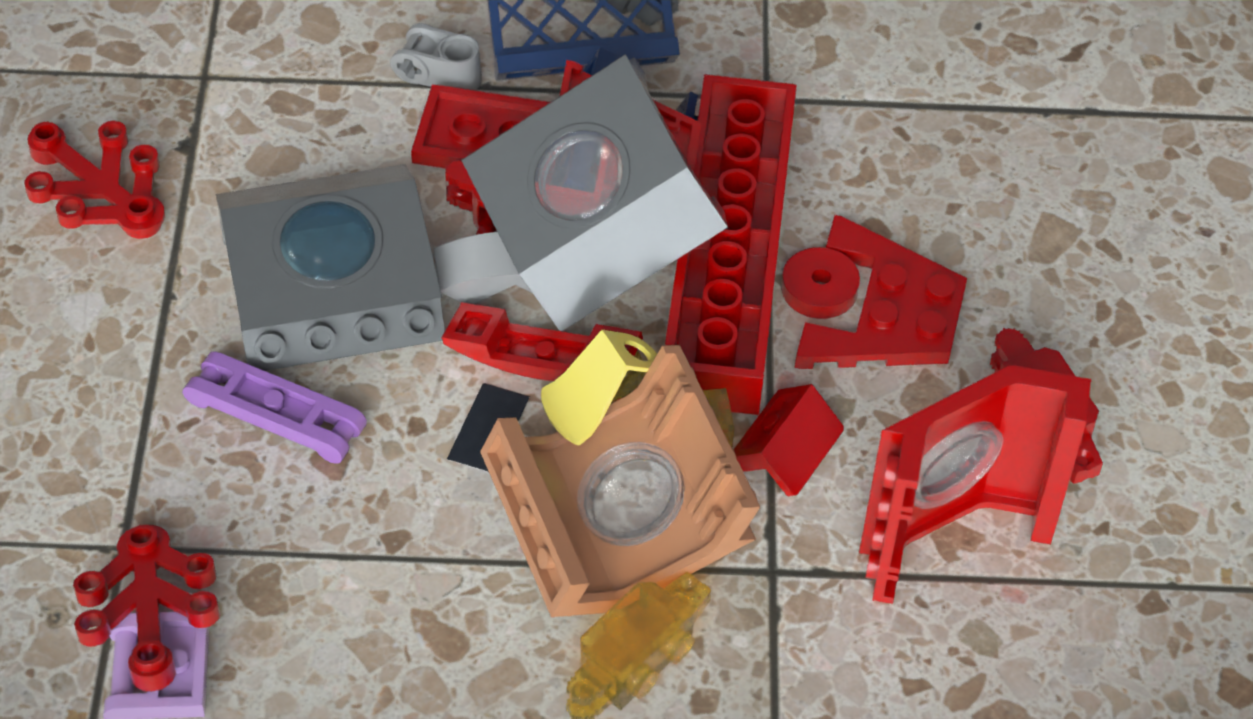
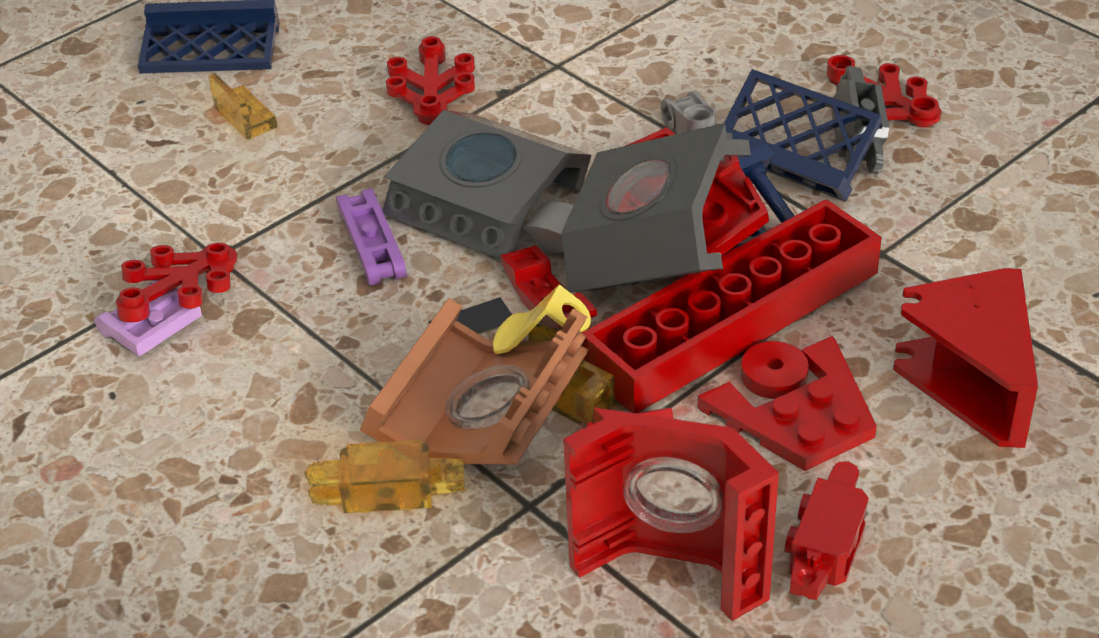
camera: 50 degrees right, 10 degrees down
none -> red ladder [893,268,1038,448]

